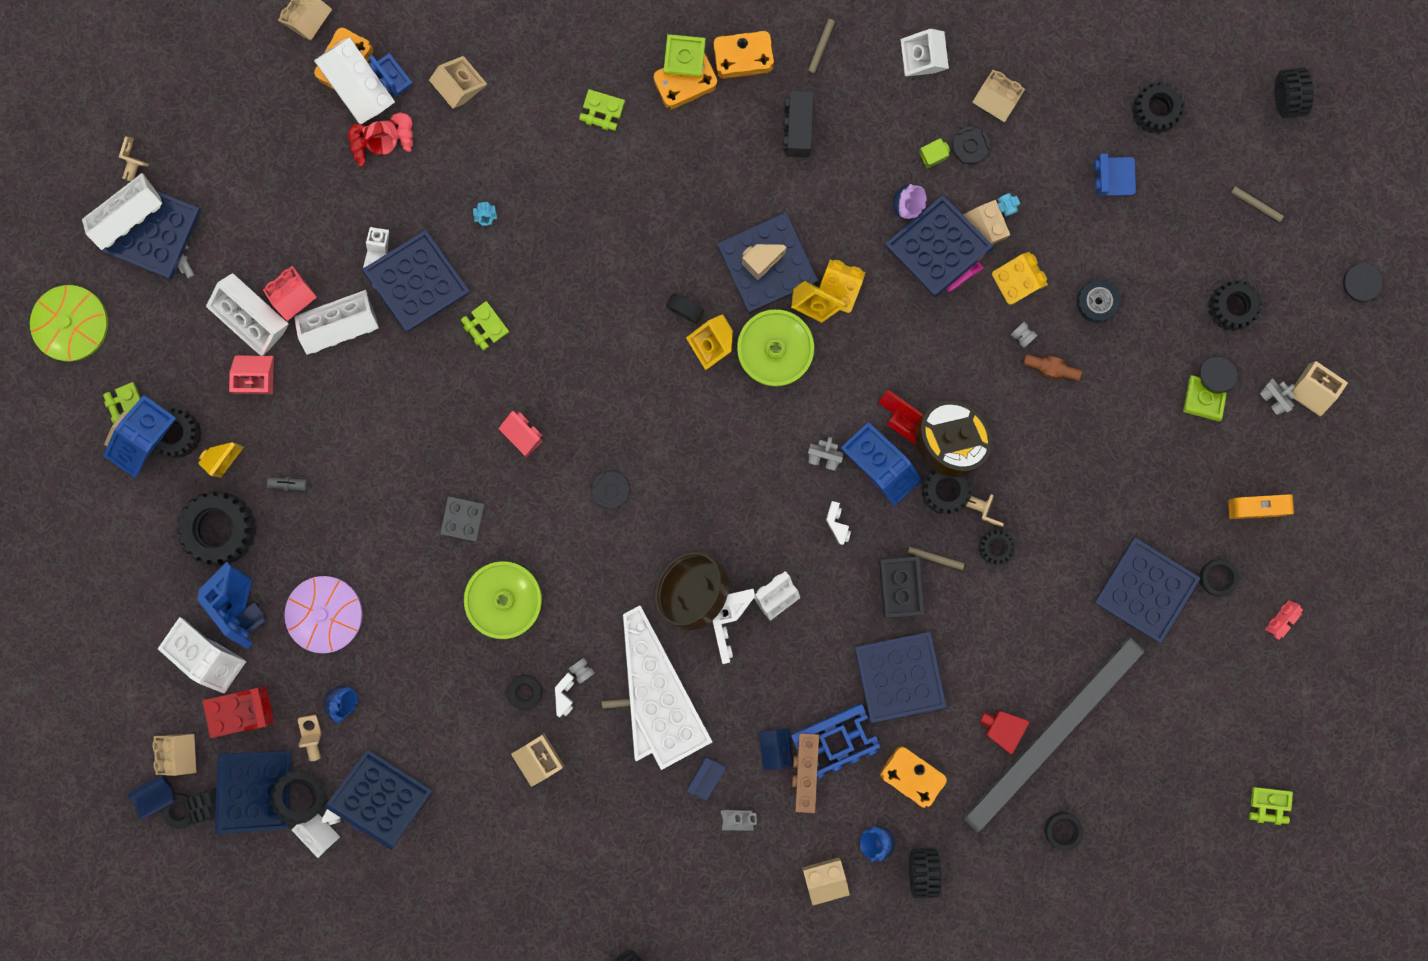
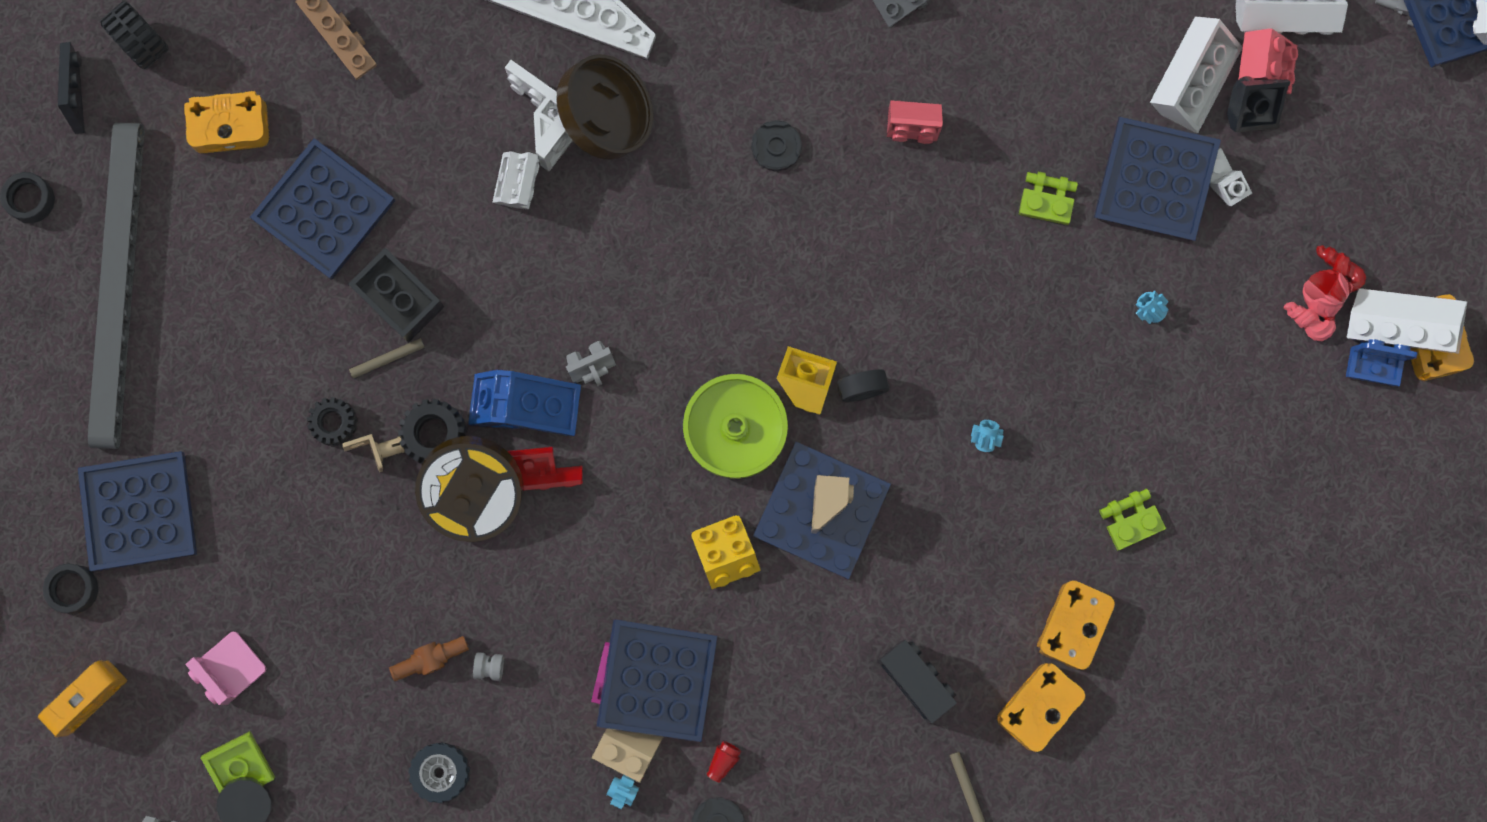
camera: 140 degrees right, 5 degrees down
tan slope [429,56,487,109] -> none
lime plate [664,34,706,77] -> none
dark blue panel [759,728,793,770] -> none
blue fence [790,703,881,779] -> none
yellow slope [791,281,845,323] -> none
white slope [826,501,851,545] -> none
blue hair [860,826,895,862] -> none
lavender hair [893,184,927,219] -> none
lime brick [919,138,950,169] -> none
red torso [979,710,1029,754] -> none
yellow bracket [992,252,1048,305] -> none
none -> black wing [58,42,85,134]
none -> bright pink bracket [185,632,266,705]
none -> red cone [707,741,741,783]
none -> medium azure gear [971,420,1004,452]
none -> black slope [1227,76,1290,133]

